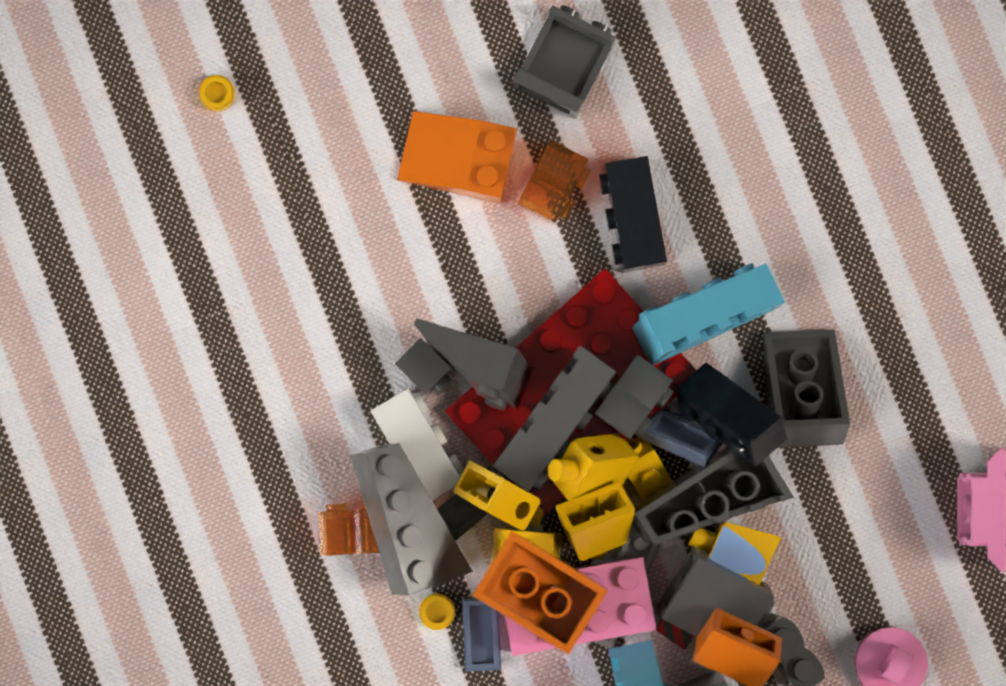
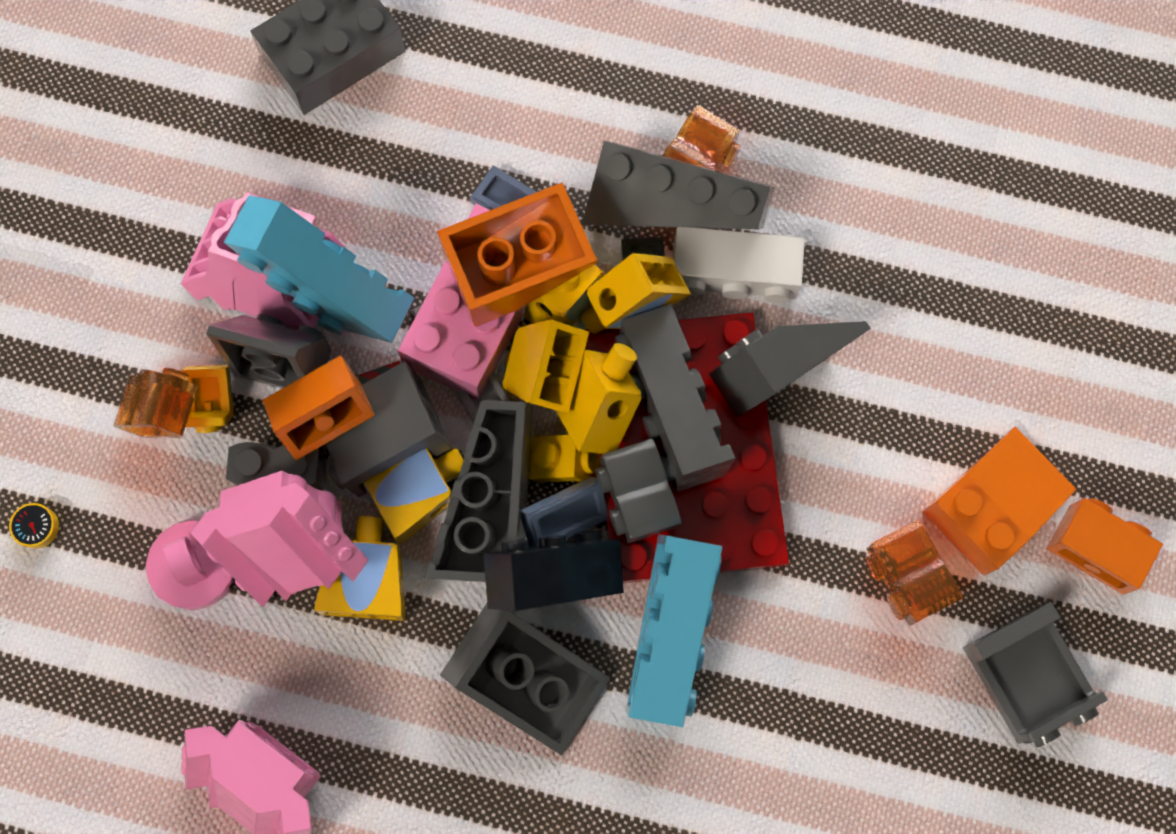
camera: 115 degrees right, 10 degrees down
dark grey brick [395,338,452,396] -> none
yellow tile [419,593,455,630] -> none
black brick [599,156,667,273] -> none
none -> bright pink slope [191,471,368,607]
none -> yellow torso [314,516,406,621]
none -> orange brick [1046,497,1163,595]

